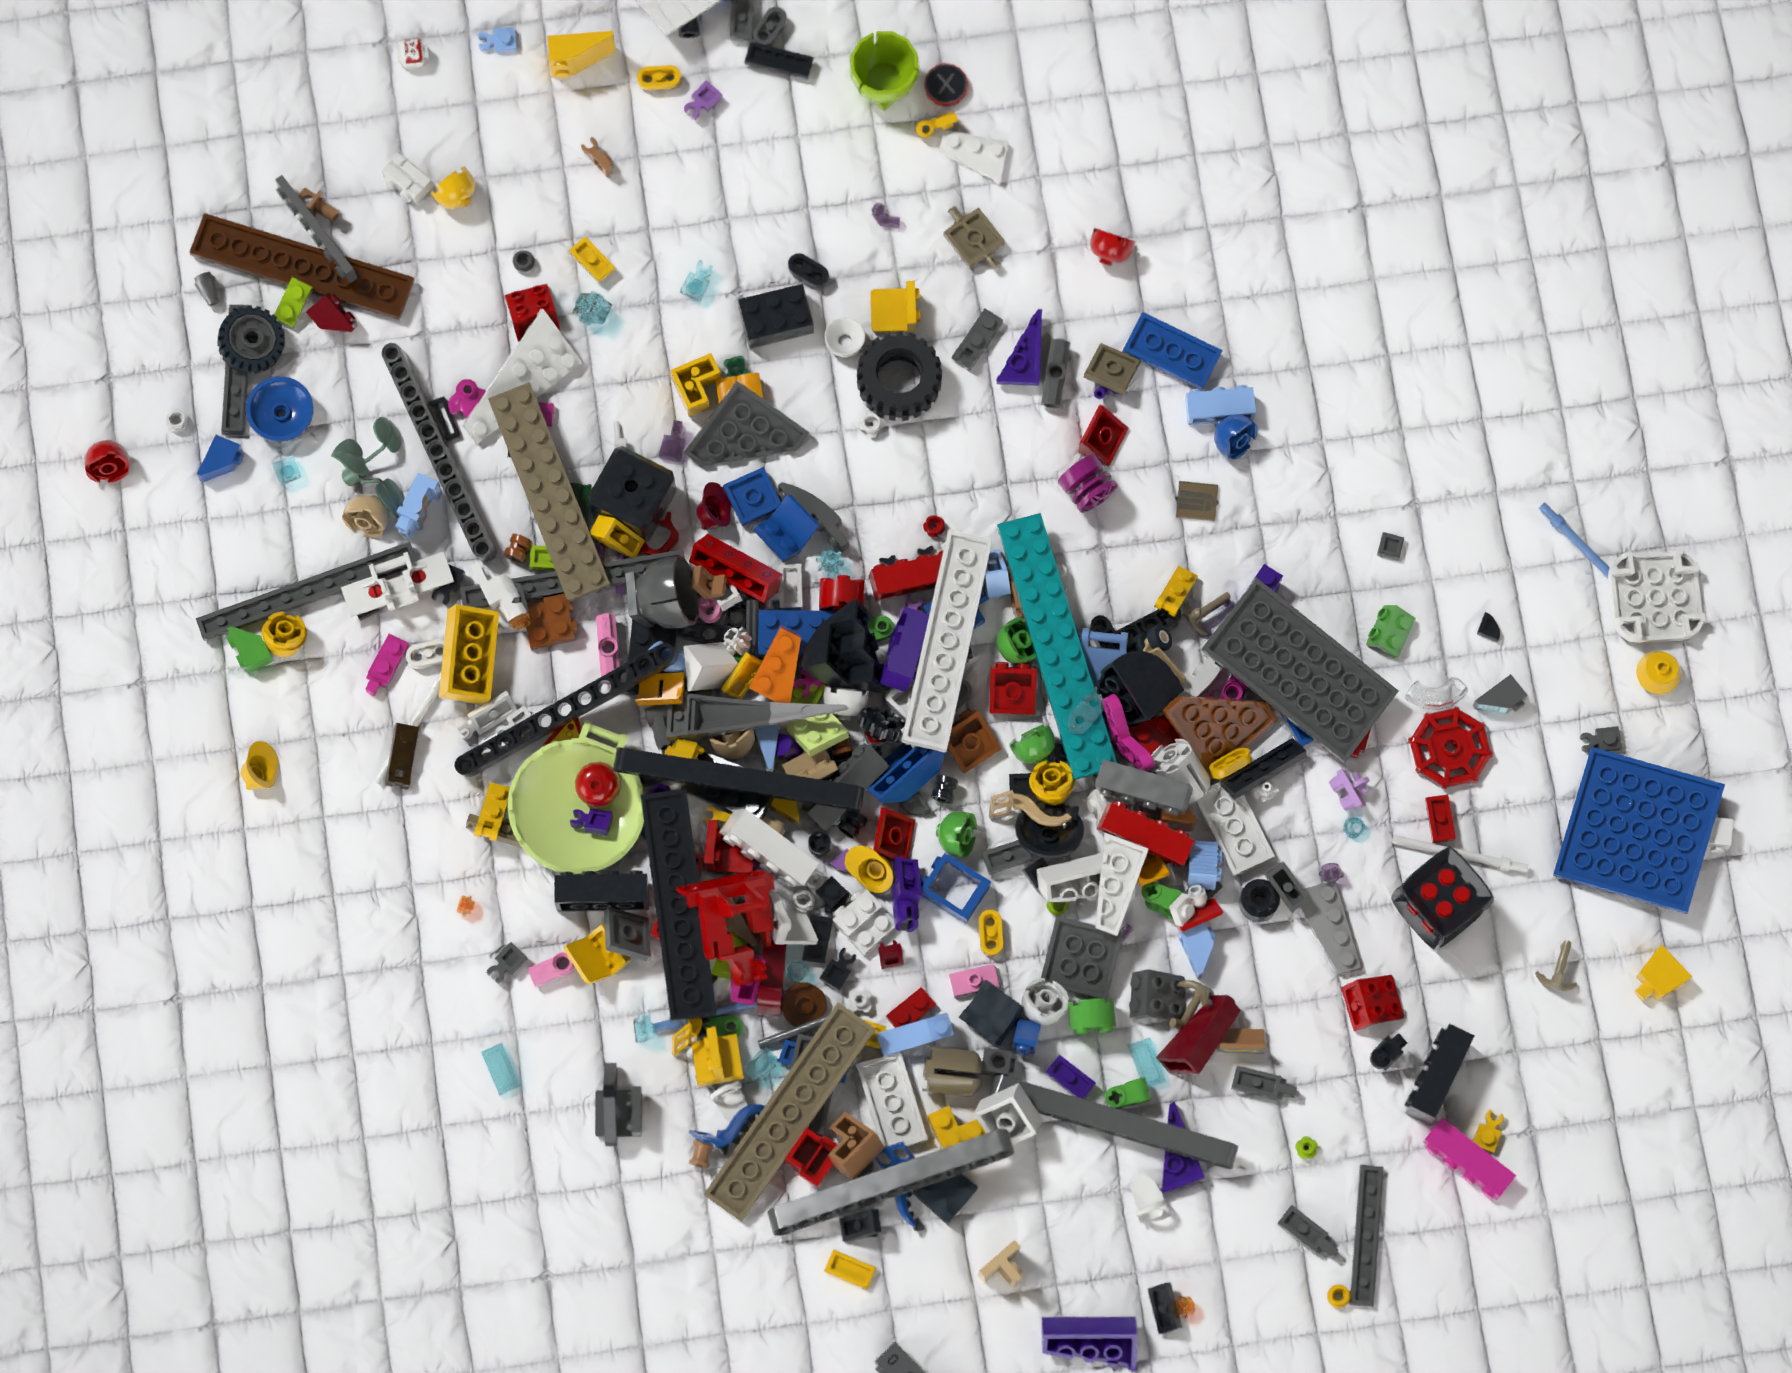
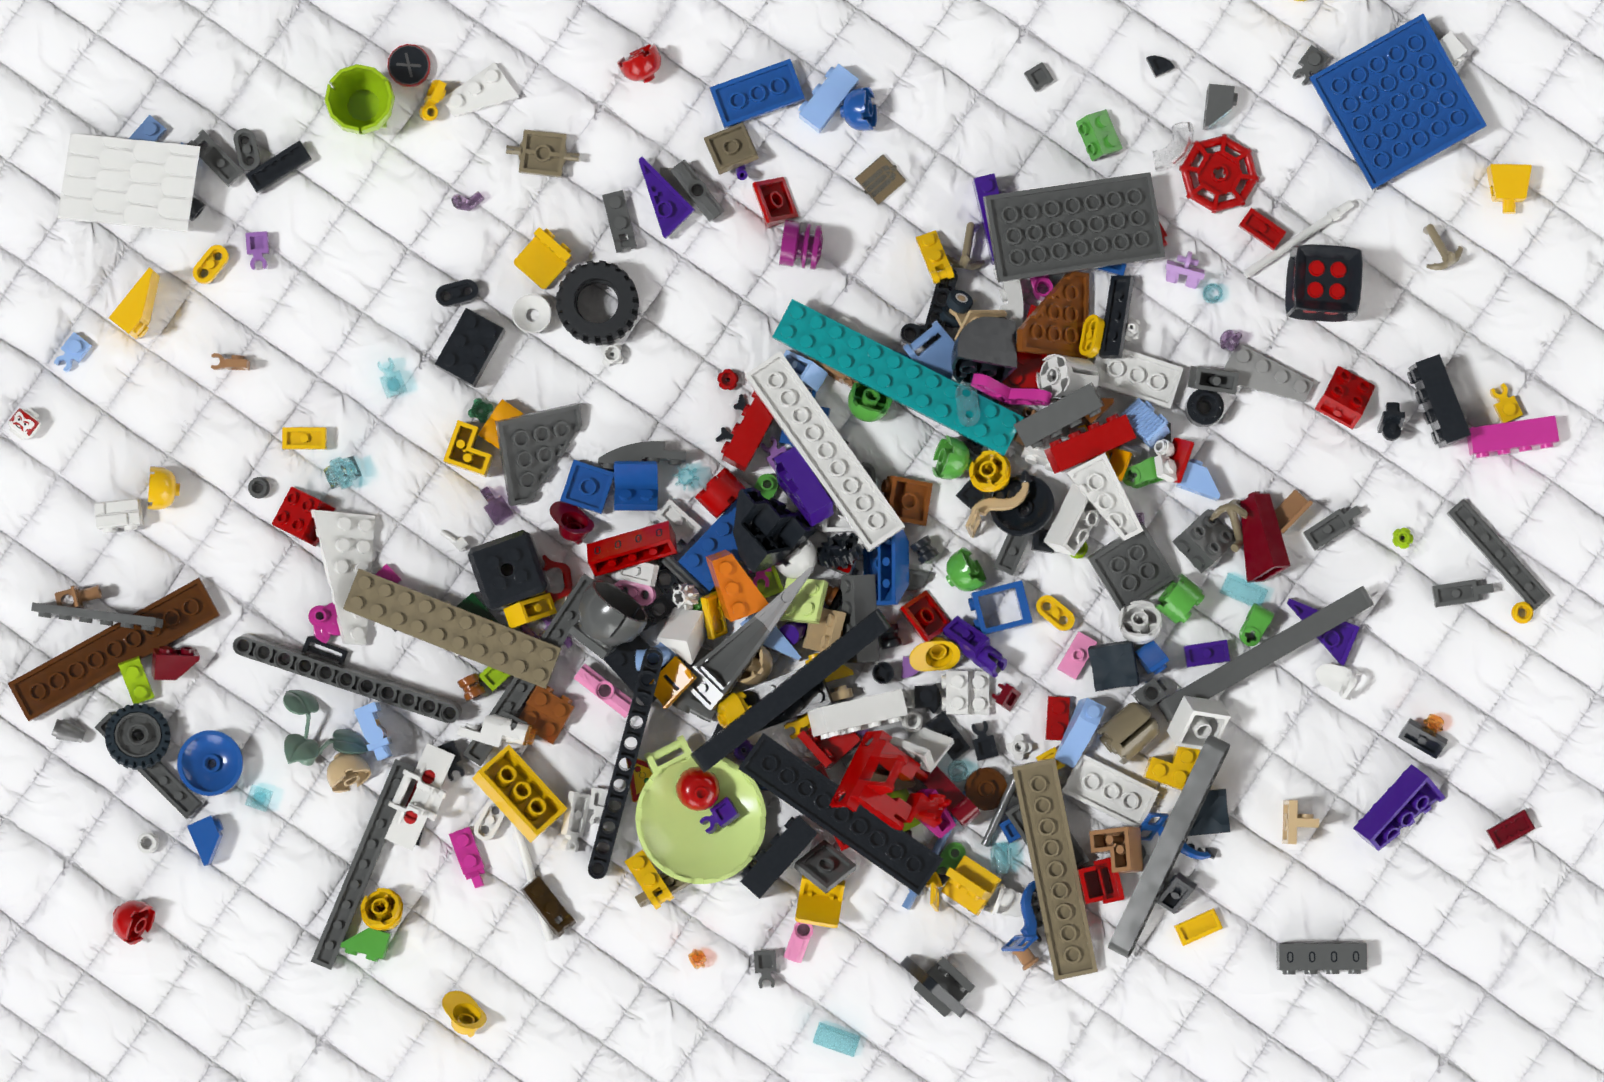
camera: 45 degrees left, 10 degrees up
clear light blue plate [633,1015,654,1043] -> none
medium nougat bracket [691,565,727,600] -> none
red plate [989,662,1036,715] -> none

